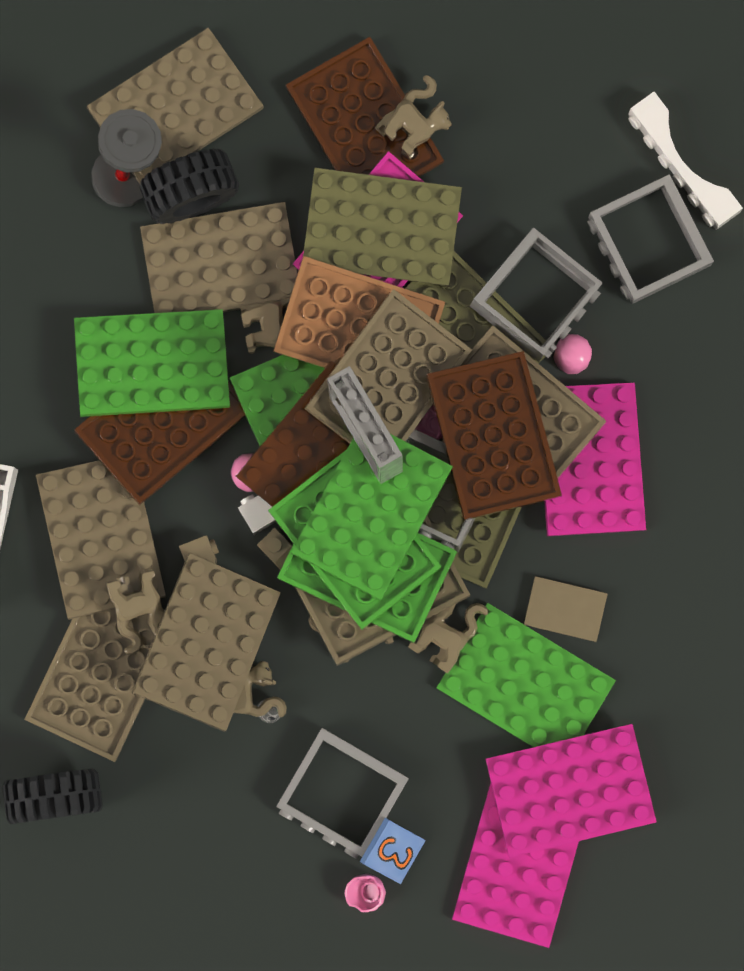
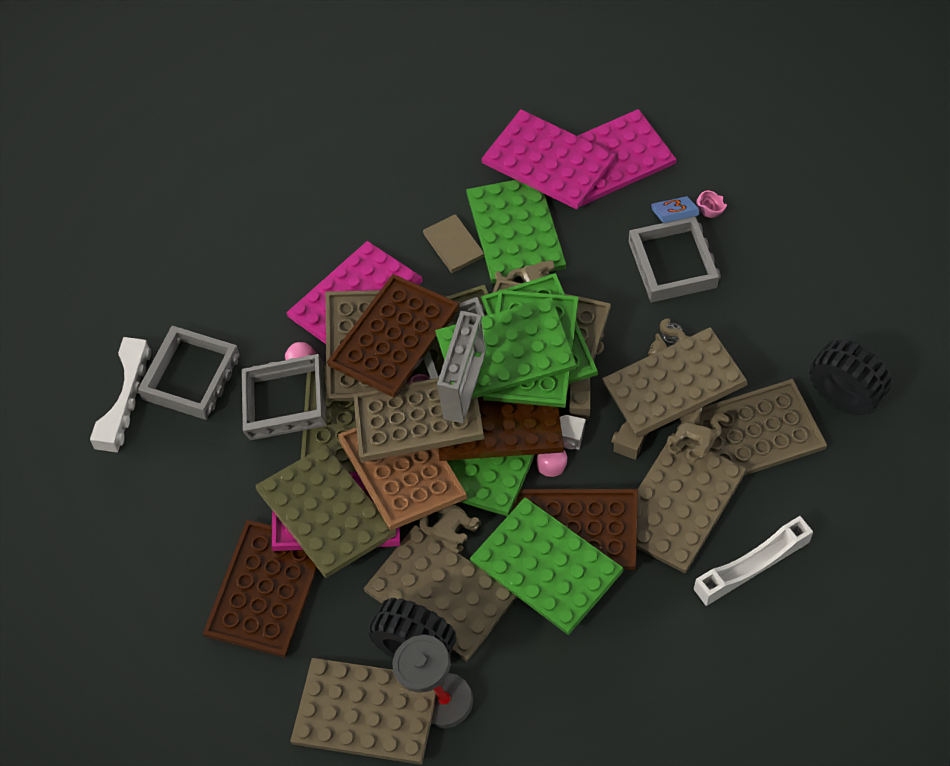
camera: 135 degrees left, 25 degrees down
dark tan animal [375,75,452,160] -> none

